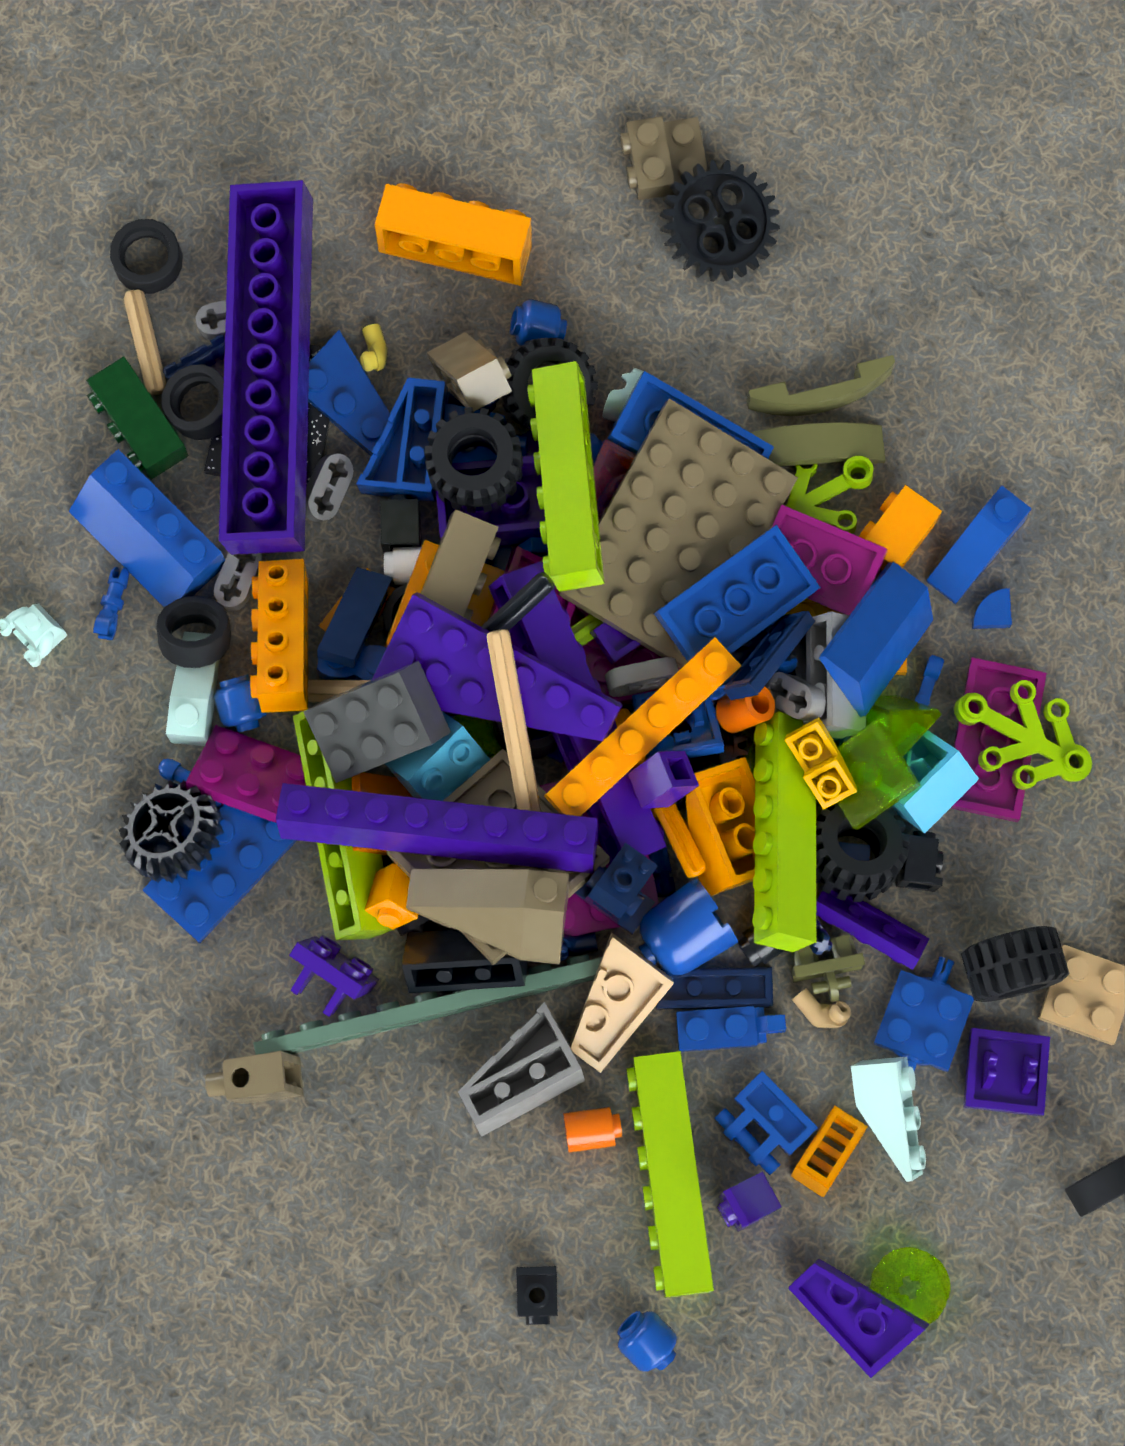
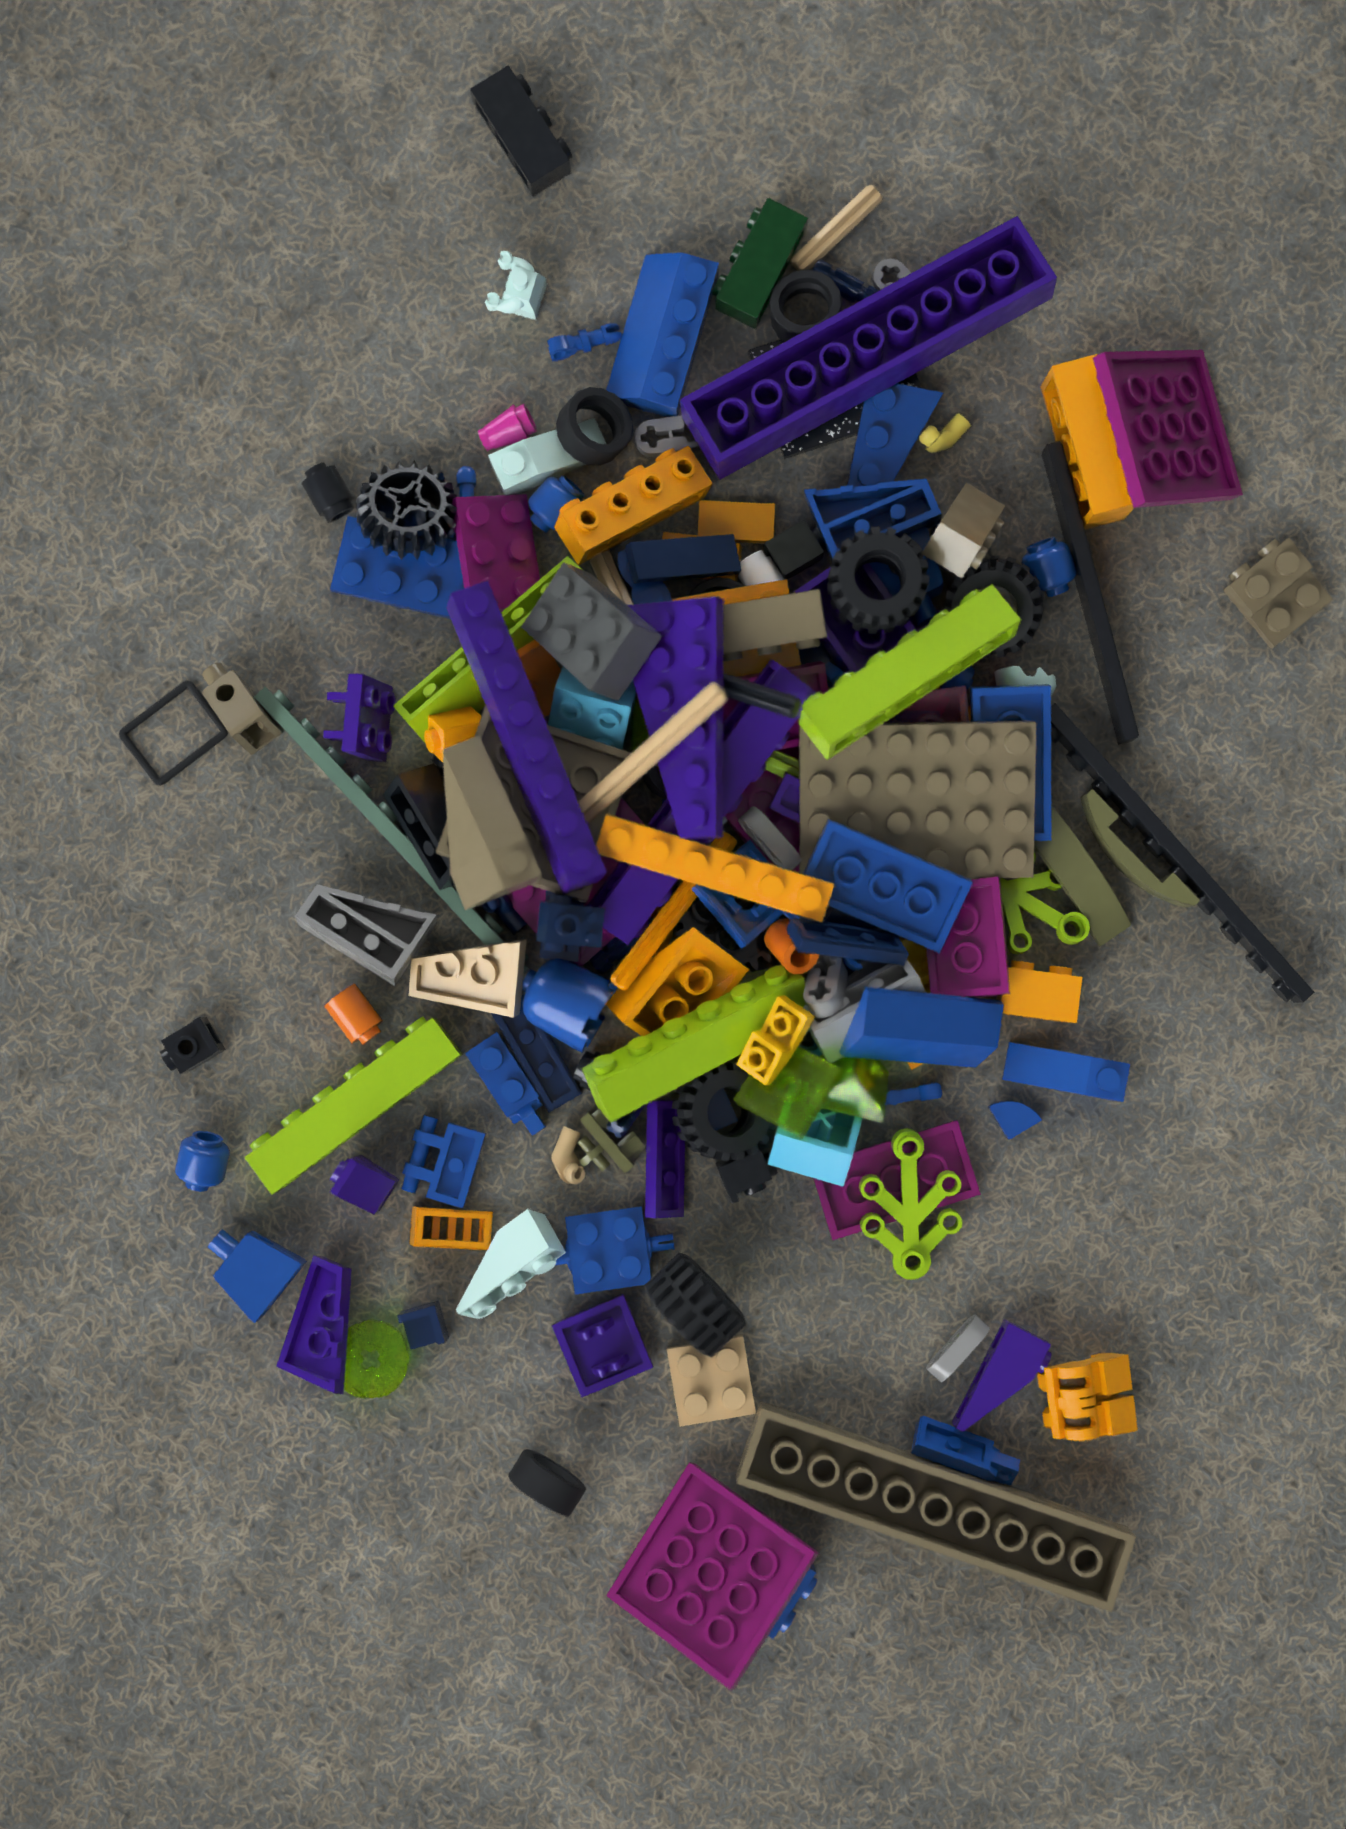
camera: 60 degrees right, 10 degrees up
black tyre [110,219,183,294] -> none
light grey beam [306,453,354,522] -> none
dark purple brick [628,751,699,809] -> none
black gear [660,160,780,282] -> none
none -> black piece [119,681,228,785]
none -> blue torso [208,1229,307,1323]
none -> black brick [302,462,354,523]
none -> dark blue panel [397,1300,449,1350]
none -> dark pink cone [478,404,537,451]
none -> light orange tile [698,500,775,544]
none -> black tile [1041,441,1139,745]
none -> black plate [1051,703,1315,1003]
none -> magenta plate [1093,350,1243,508]

